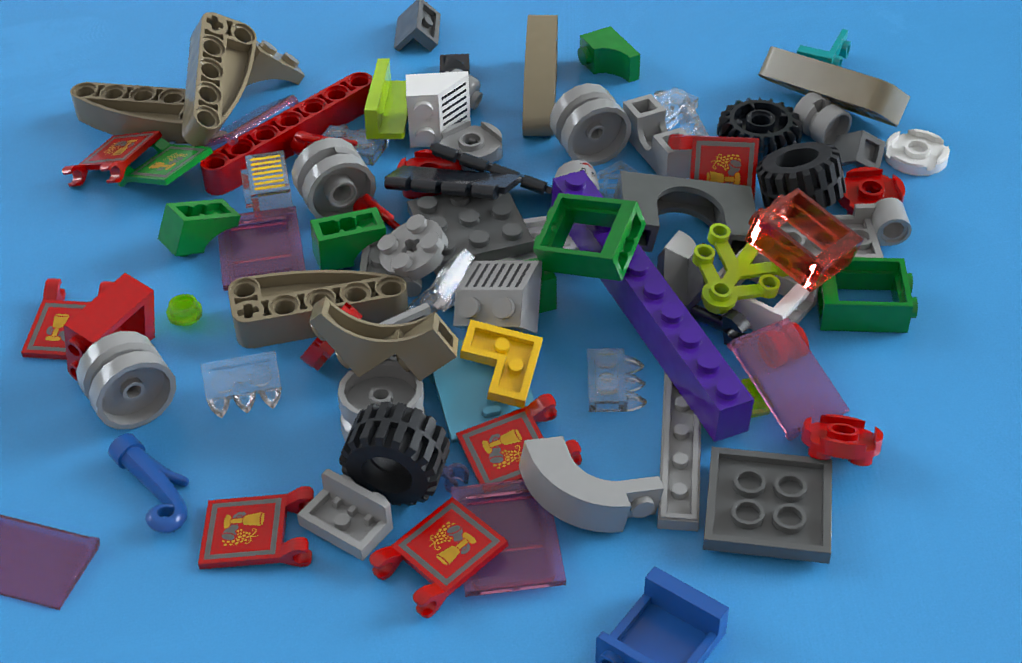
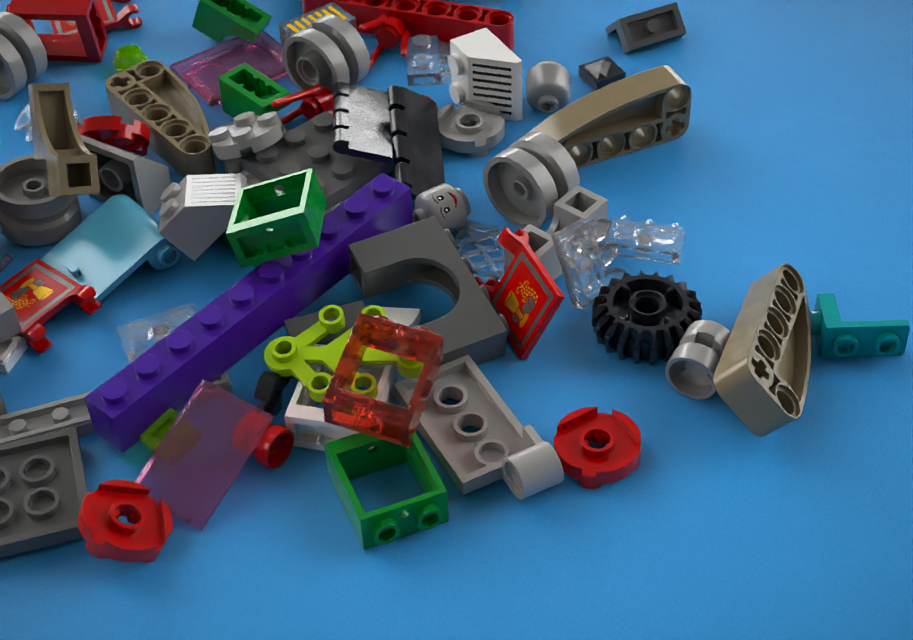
camera: 65 degrees right, 0 degrees up
lime panel [364,58,408,139] -> none
clear plate [406,248,475,313] -> none
yellow plate [460,319,543,408] -> none
green arch [577,26,641,83] -> none
black tyre [756,142,846,216] -> none
dark grey panel [834,130,886,169] -> none
white tile [884,129,950,176] -> none

